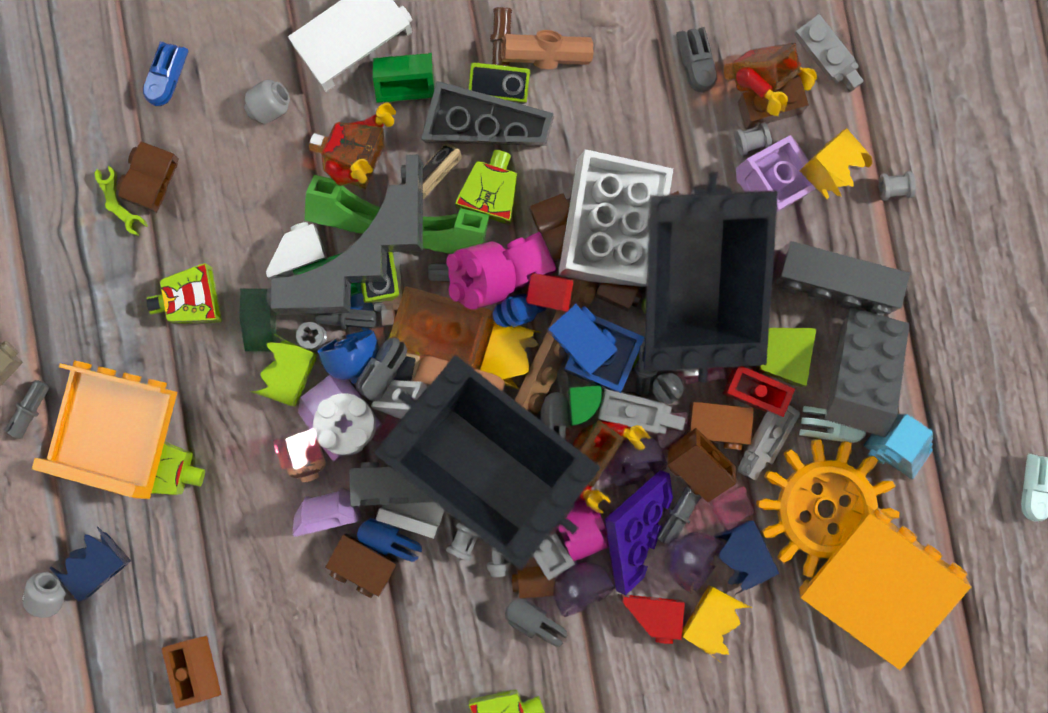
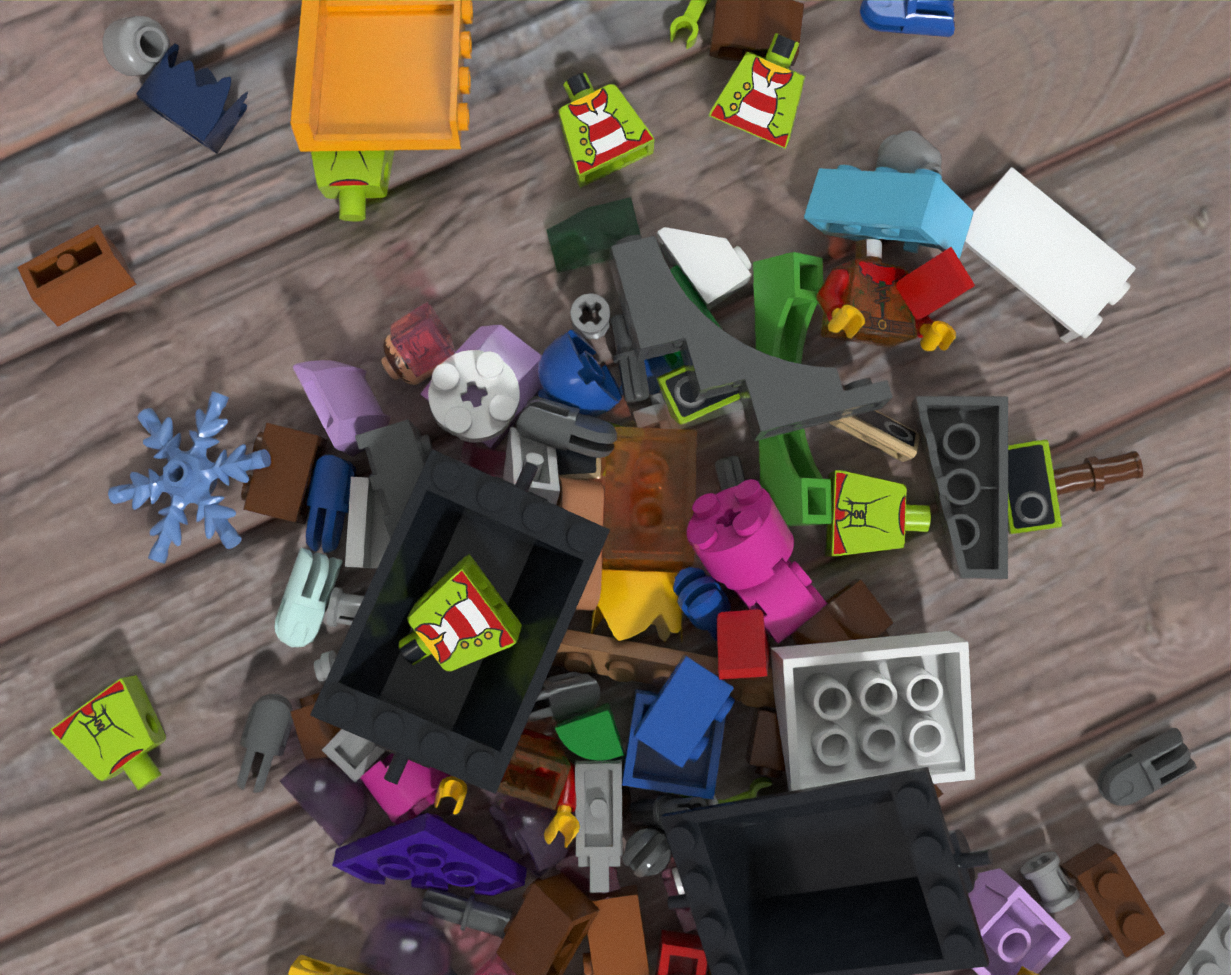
camera: 75 degrees right, 0 degrees up
lime piece [249,334,318,407] -> none
green brick [373,53,435,103] -> none
nougat piece [501,30,594,69] -> none
red slope [621,594,685,644] -> none
torso [723,43,817,116] -> none
none -> medium blue piece [108,391,271,564]
none -> light aqua arm [274,548,343,647]
none -> torso [399,554,522,671]
none -> torso [709,33,806,149]
none -> medium azure wedge [804,165,974,259]
none -> red slope [895,247,975,320]

